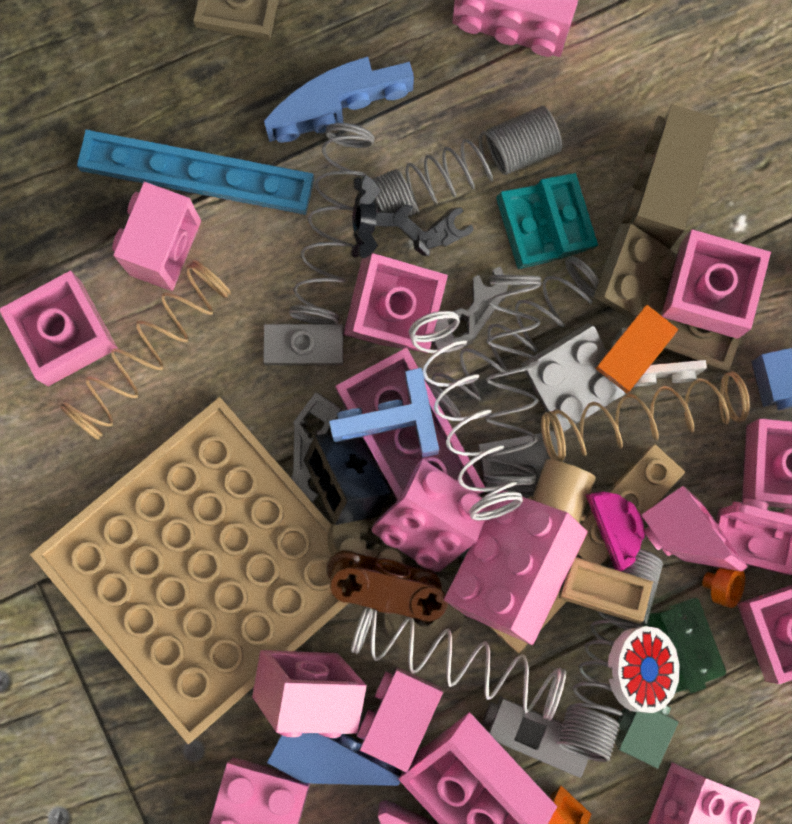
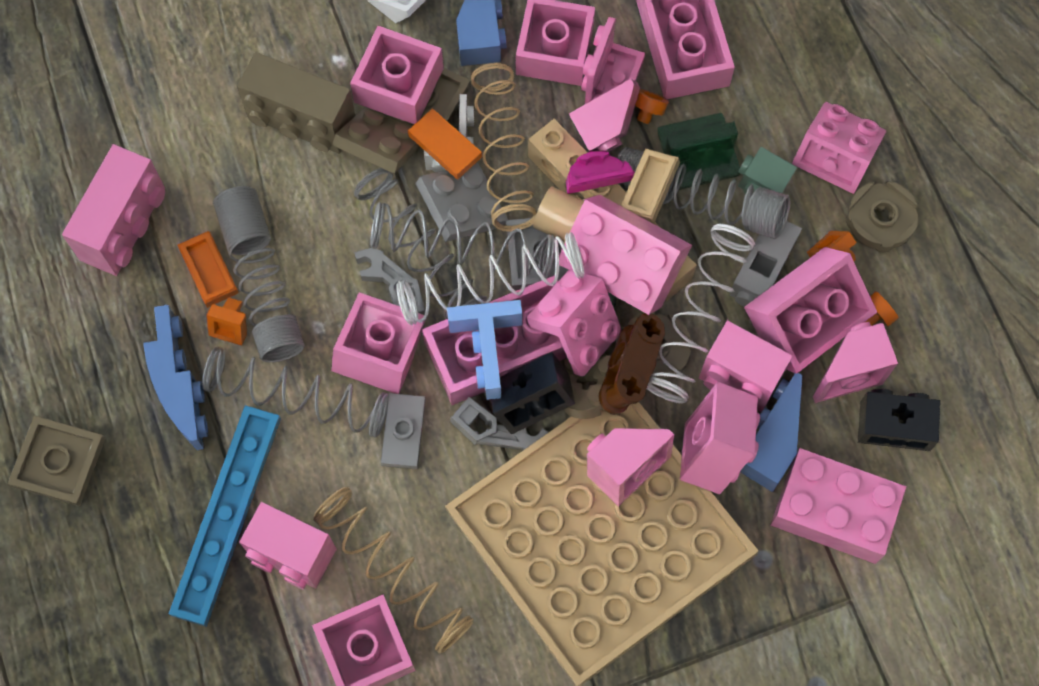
camera: 85 degrees left, 10 degrees down
black piece [351,176,474,258] -> none
teal slope [496,173,598,269] -> none
tile [608,626,680,713] -> none
none -> orange tile [177,231,239,308]
none -> orange tile [207,297,247,346]
none -> bright pink slope [587,428,674,507]

